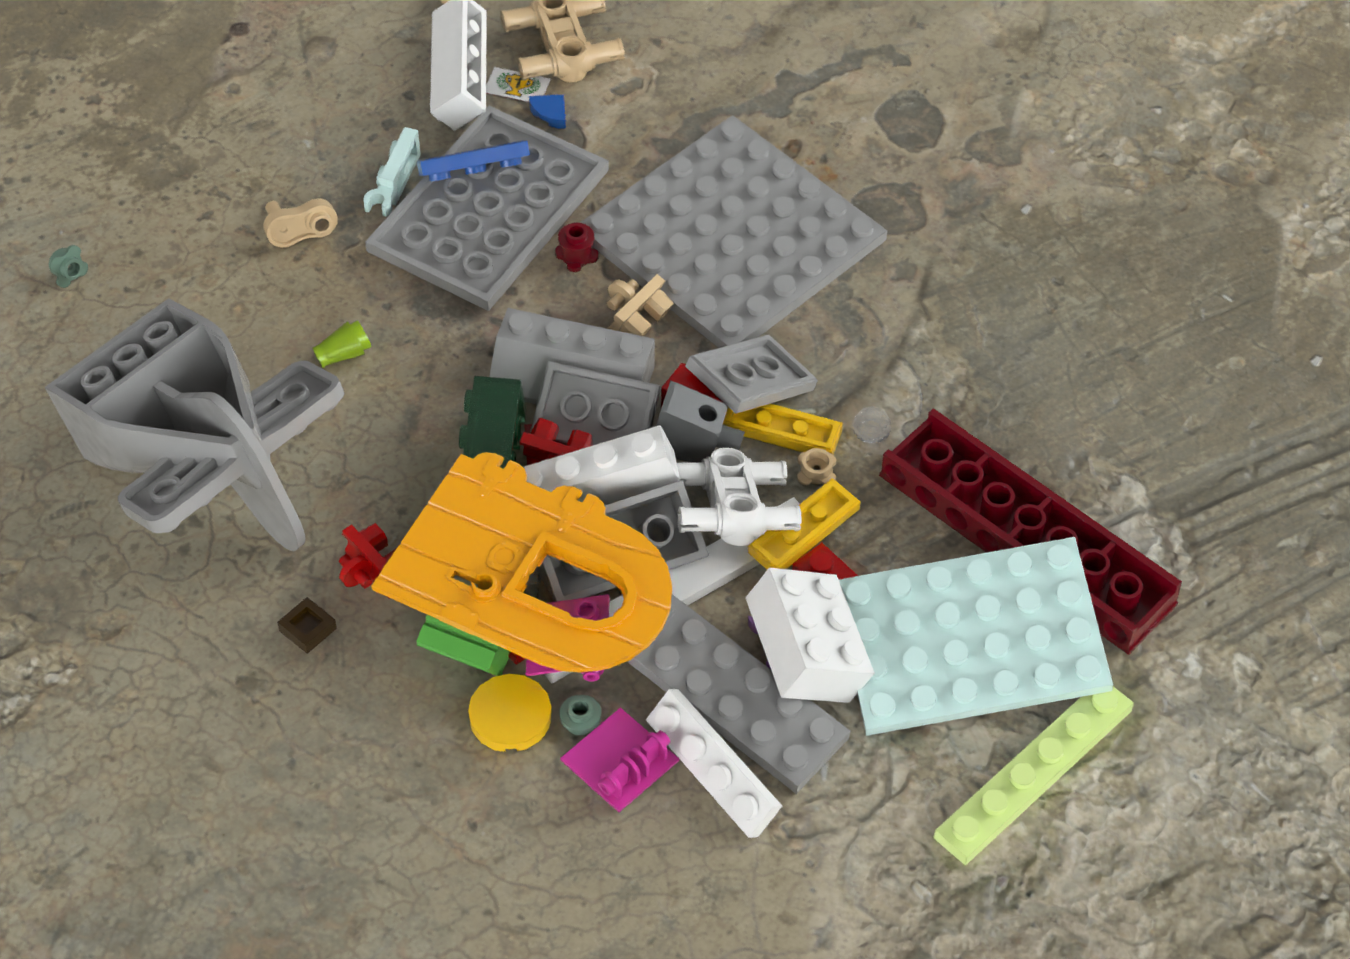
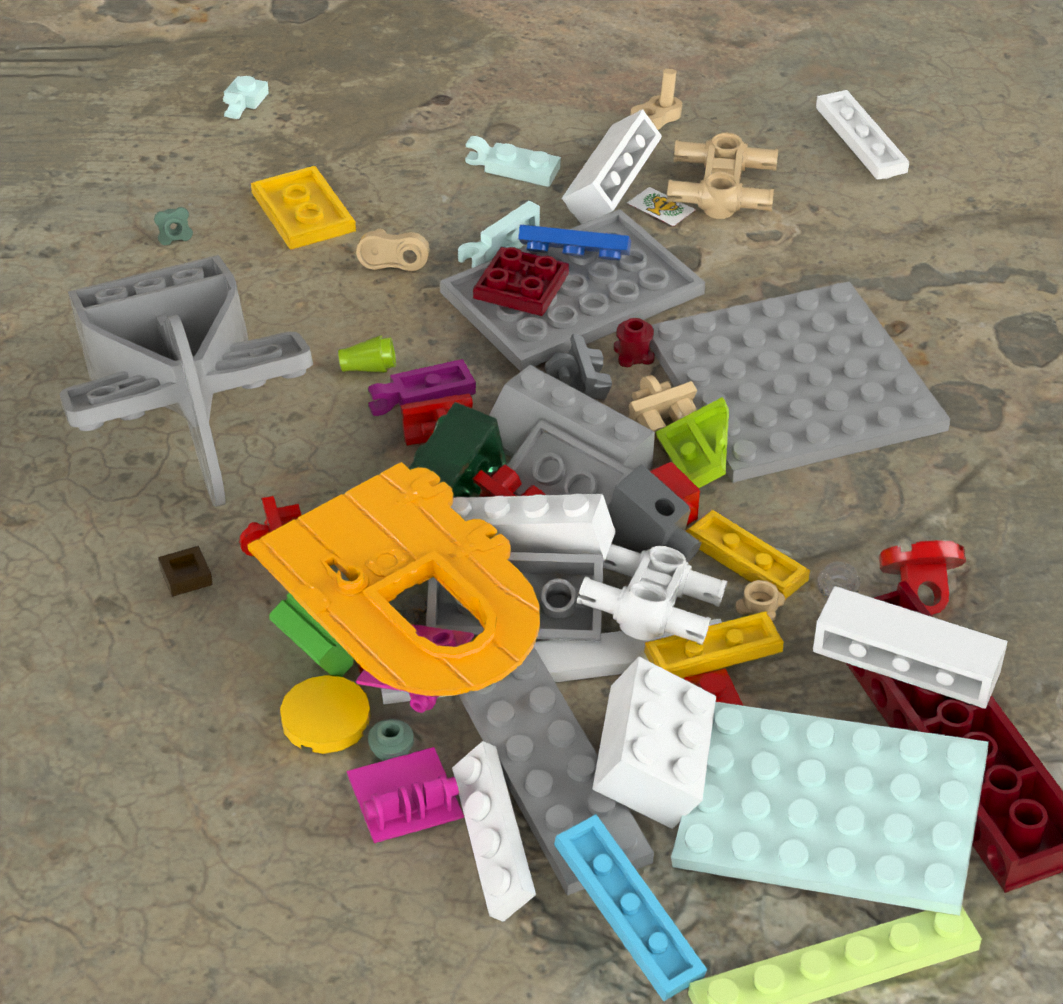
camera: 25 degrees right, 10 degrees down
blue tile [529,94,566,129] -> none
light grey tile [686,335,818,414] -> none
none -> light aqua plate [223,76,269,119]
none -> yellow tile [251,166,356,250]
none -> magenta plate [368,359,476,416]
none -> red hips [400,393,476,446]
none -> light aqua plate [465,136,561,187]
none -> dark red tile [473,247,569,316]
none -> dark grey hips [545,334,612,400]
none -> medium azure plate [554,814,707,1002]
none -> lime wing [655,397,729,488]
none -> white brick [813,586,1008,709]
none -> red tile [879,540,966,616]

